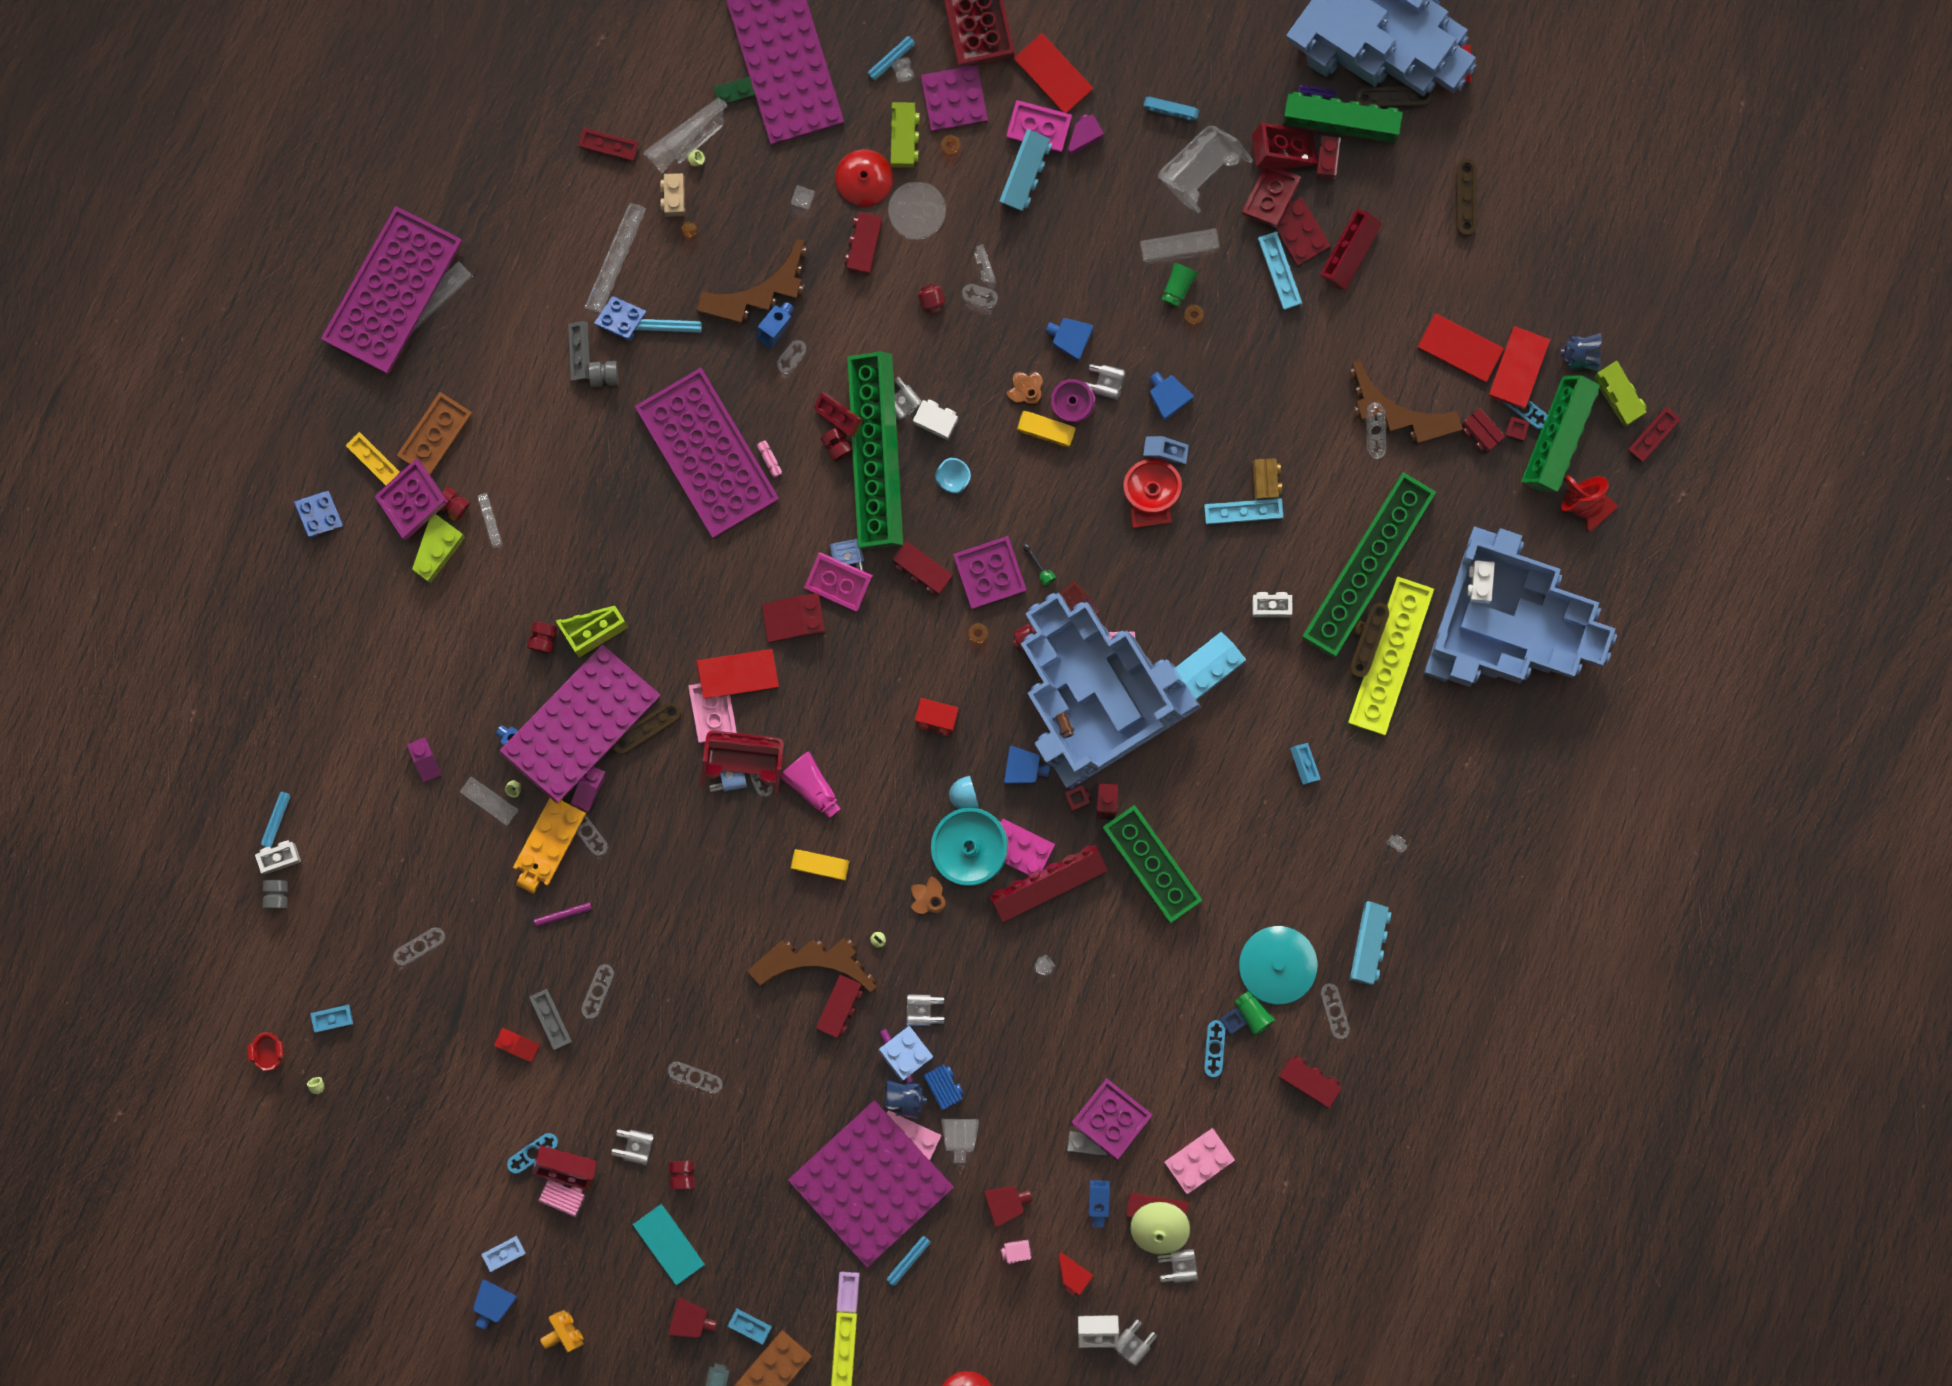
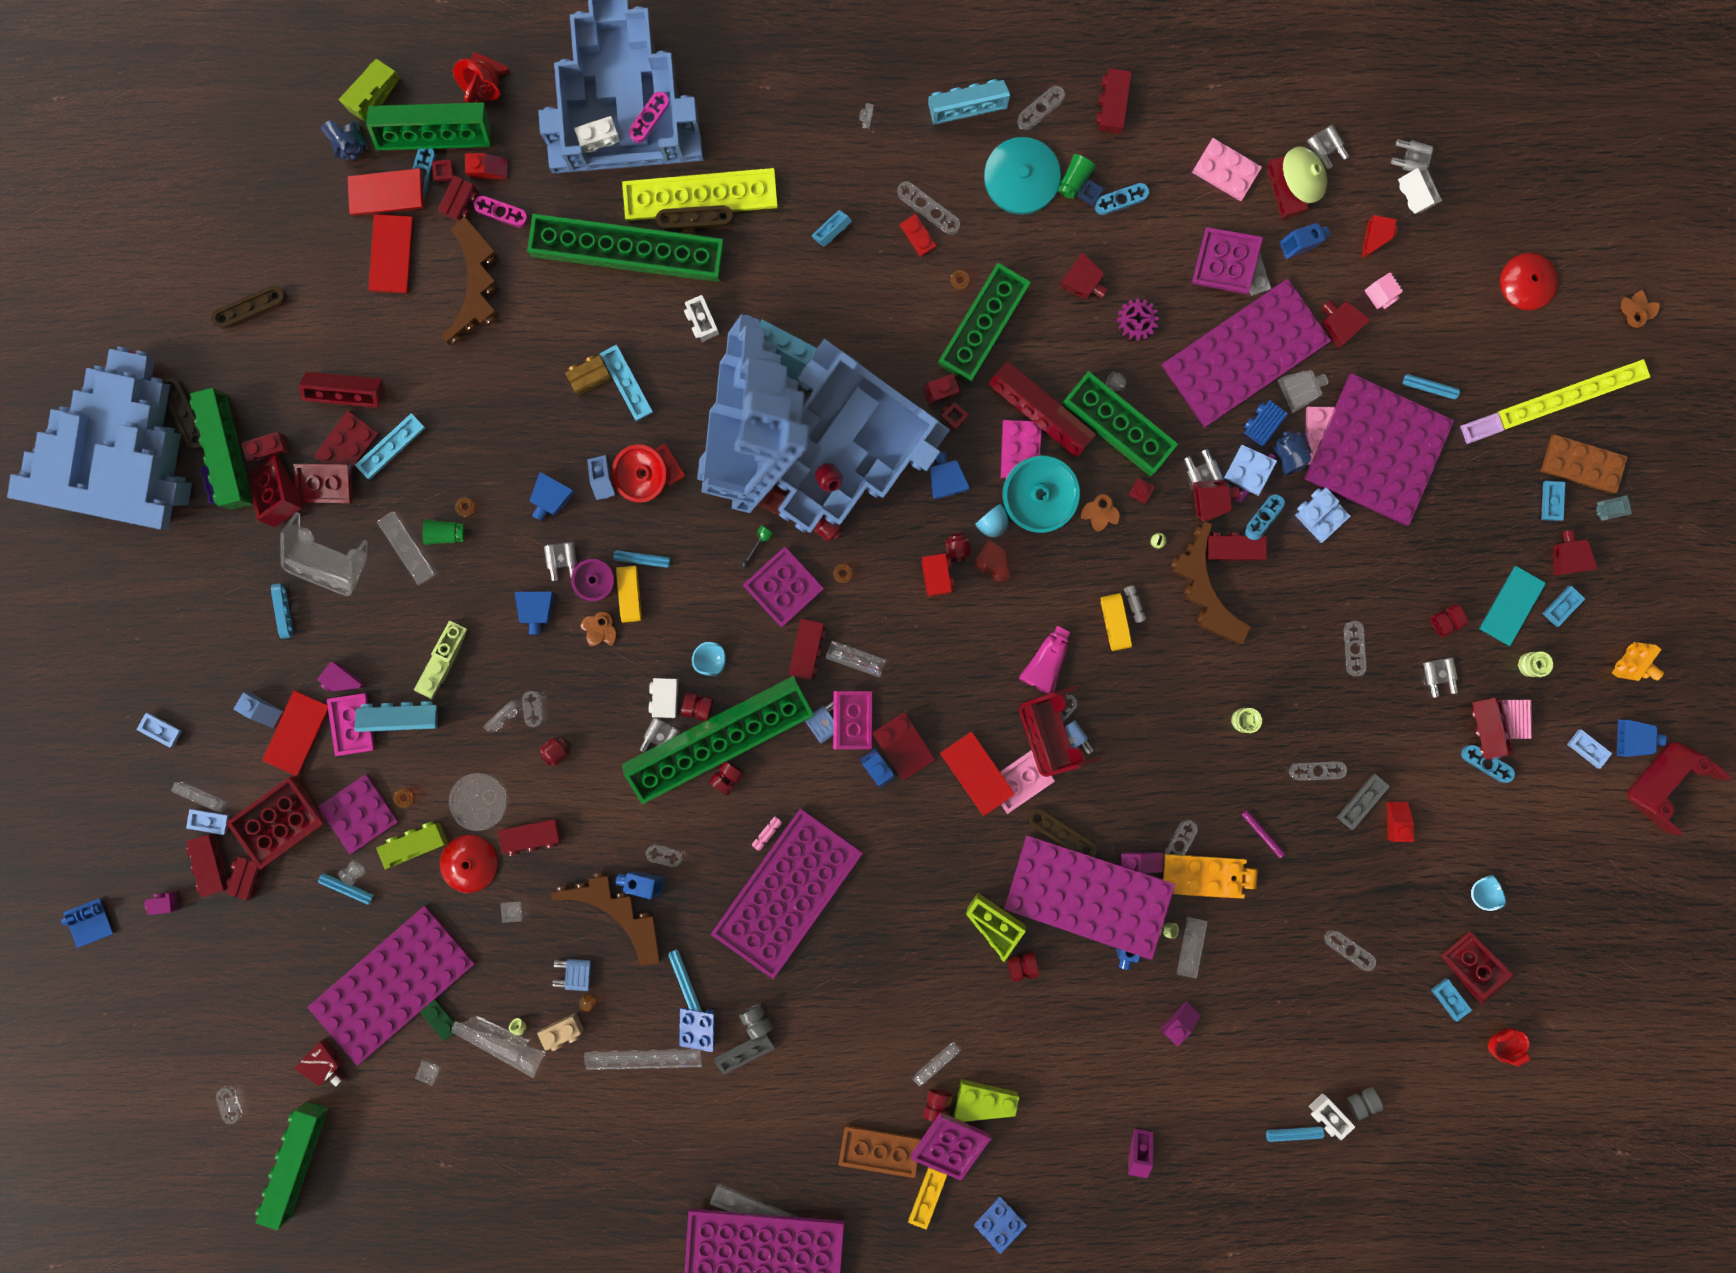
camera: 115 degrees left, 5 degrees up
yellowish green hinge [307,1077,324,1094] -> none
dark red plate [578,128,639,162] -> none
dark red plate [814,392,863,437] -> none
reddish brown pin [1055,712,1075,739] -> none
clear beam [1366,402,1386,459] -> none
dark red plate [1628,406,1681,463] -> none
none -> medium blue slope [234,693,284,728]
none -> yellowish green slope [414,621,467,699]
none -> clear plate [415,1059,442,1086]
none -> red slope [465,153,508,179]
none -> dark pink beam [474,196,528,228]
none -> medium blue piece [552,959,591,991]
none -> dark azure axle [613,550,670,568]
none -> dark pink beam [629,92,670,143]
none -> dark red wheel [681,691,713,721]
none -> medium blue panel [697,314,808,513]
none -> dark red head [815,463,843,492]
none -> clear plate [825,641,886,677]
none -> blue torso [860,748,896,789]
none -> clear beam [897,181,960,235]
none -> red plate [900,214,936,257]
none -> dark red head [945,533,971,562]
none -> clear orange plate [950,270,970,289]
none -> clear red slope [974,540,1010,583]
none -> dark red torso [1059,252,1108,299]
none -> green brick [1062,371,1178,476]
none -> magenta gear [1116,298,1159,341]
none -> light grey axle [1124,585,1146,623]
none -> dark red plate [1128,478,1154,504]
none -> magenta slope [1128,1129,1153,1178]
none -> magenta plate [1161,278,1331,428]
none -> dark red torso [1193,480,1240,522]
none -> yellowish green wheel [1231,708,1262,733]
none -> dark azure beam [1245,495,1285,540]
none -> light blue plate [1295,488,1350,543]
none -> dark red slope [1441,931,1513,1005]
none -> medium azure helmet [1471,875,1506,911]
none -> yellowish green wheel [1518,652,1553,677]
none -> dark azure plate [1542,586,1585,627]
none -> dark red windscreen [1627,742,1731,836]

